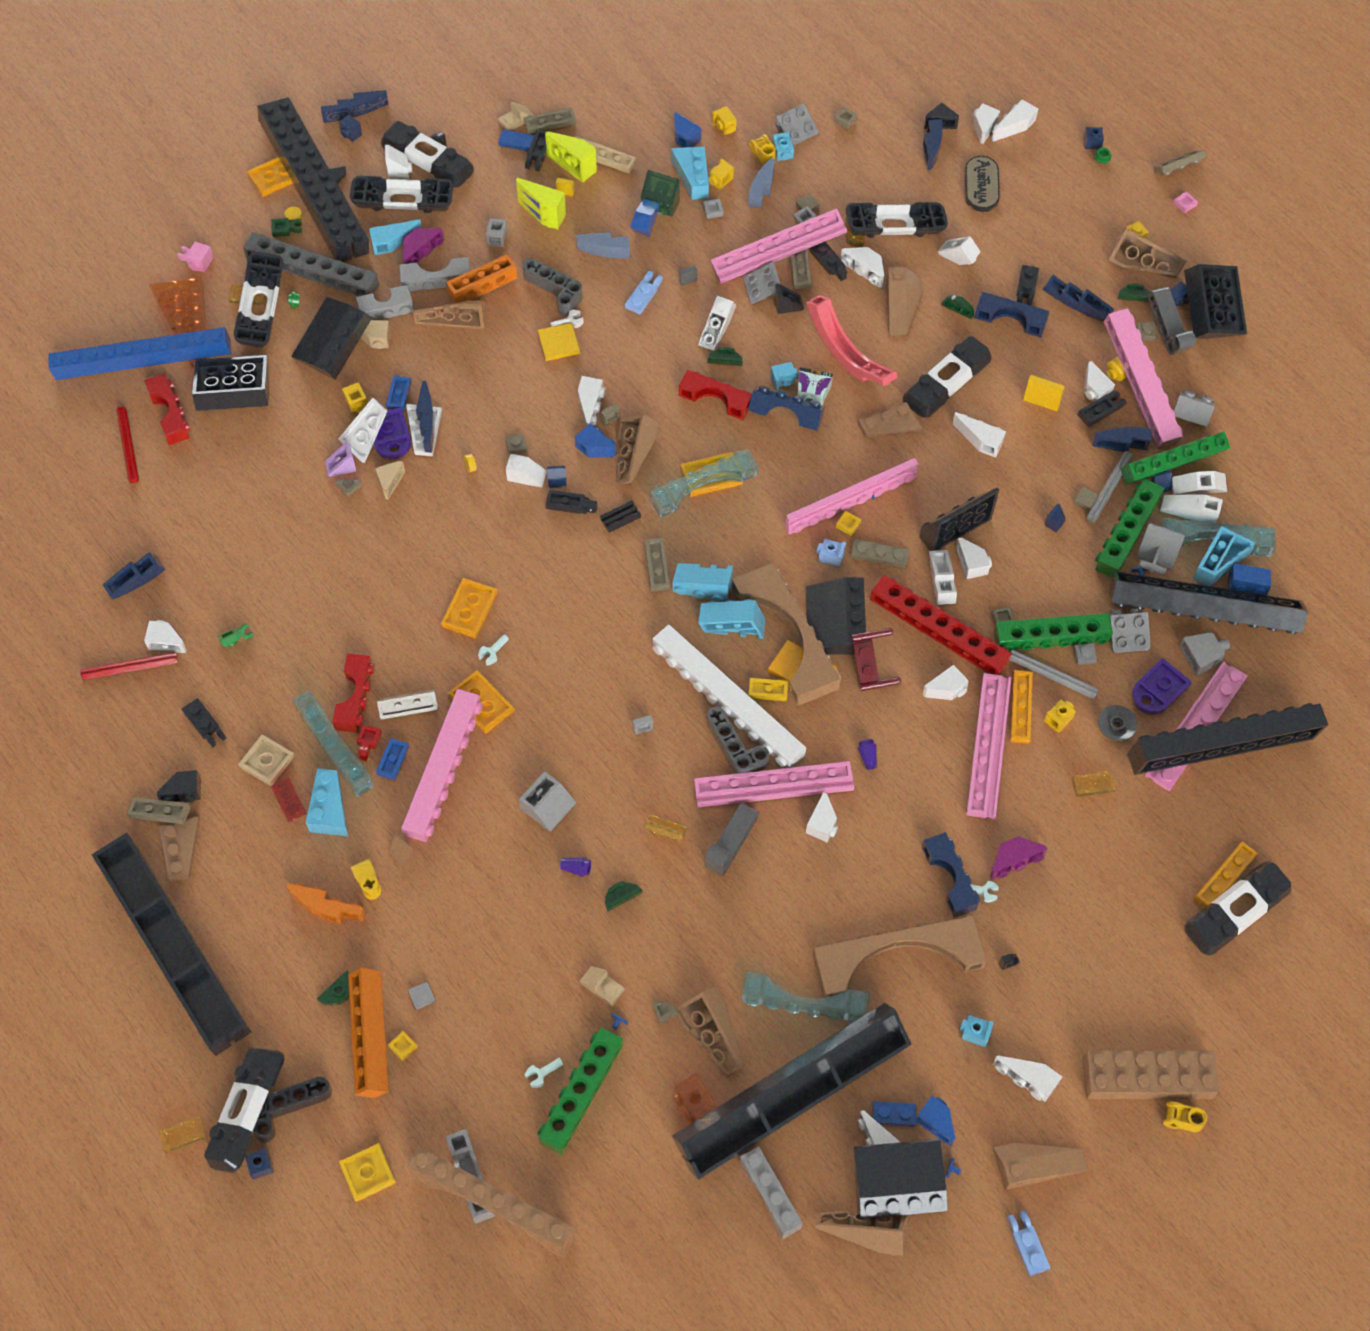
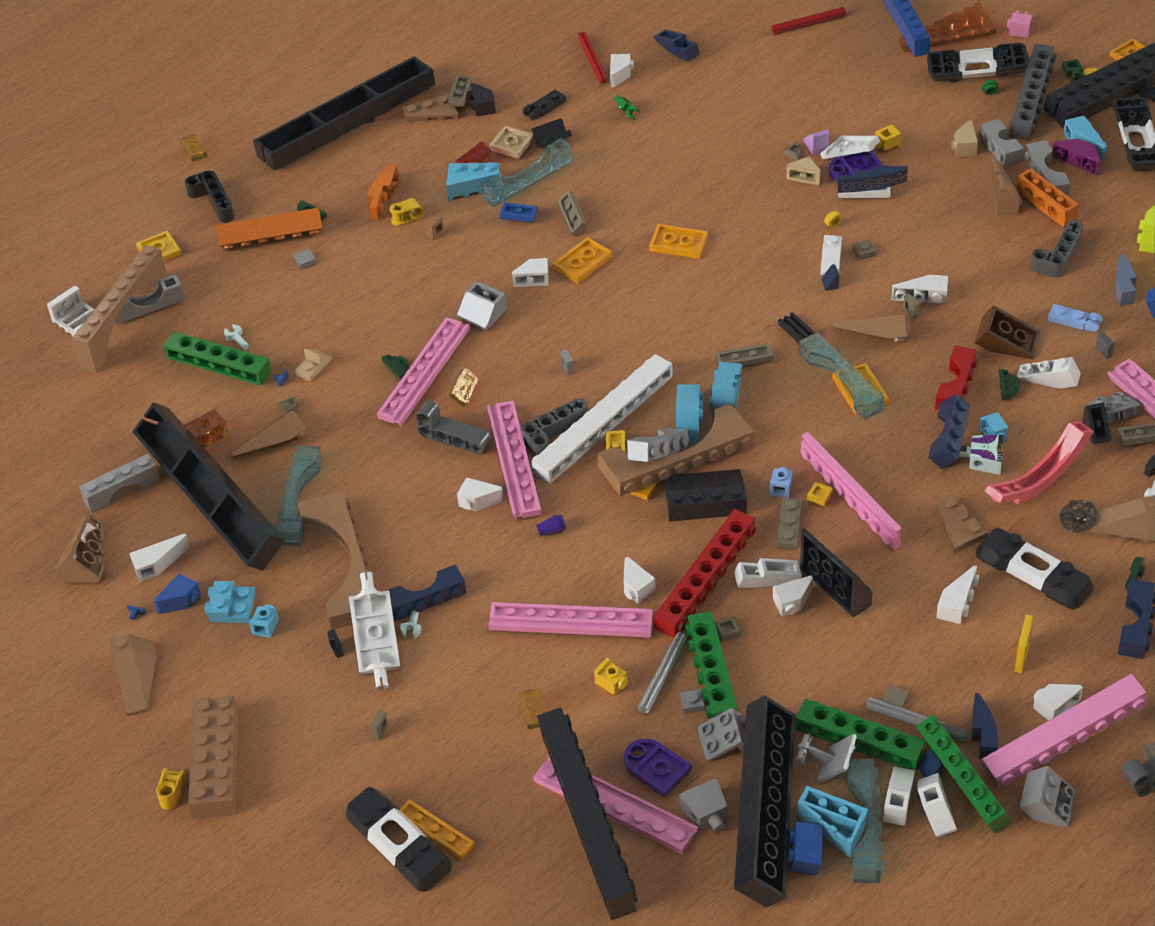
camera: 90 degrees right, 15 degrees down
red arch [144,373,190,445] -> none
black slope [192,355,269,411] -> none
black piece [204,1048,285,1173] -> none
dark blue plate [245,1148,274,1180] -> none
black slope [291,297,371,380] -> none
red arch [332,653,375,733] -> none
red plate [356,725,382,761] -> none
blue plate [386,376,412,411] -> none
yellow tile [388,1031,418,1061] -> none
bright pink brick [401,689,483,842] -> none
light aqua bar [478,634,509,666] -> none
light grey brick [486,218,508,247] -> none
yellow tile [538,323,580,361] -> none
black hinge [545,490,598,514] -> none
white bar [550,310,584,328] -> none
dark purple cone [560,857,591,877] -> none
blue slope [575,424,616,457] -> none
dark red plate [851,628,901,691] -> none
black slope [854,1139,948,1219] -> none
blue plate [873,1101,916,1127] -> none
magenta slope [990,836,1047,880] -> none
white slope [993,1055,1062,1102] -> none
light blue hinge [1007,1210,1050,1277] -> none
light orange tile [1010,670,1033,743] -> none
dark blue slope [1045,504,1066,532] -> none
black hinge [1077,391,1127,427] -> none
dark grey dish [1098,705,1137,741] -> none
none -> white plate [47,286,94,337]
none -> medium azure plate [205,581,256,623]
none -> white plate [349,572,401,690]
none -> dark tan tile [370,710,388,740]
none -> bright pink plate [377,317,470,426]
none -> white slope [512,258,549,287]
none -> black panel [531,118,572,148]
none -> light grey arch [628,427,689,462]
none -> reddish brown slope [975,305,1040,359]
none -> clear smoke wheel [1060,500,1098,532]

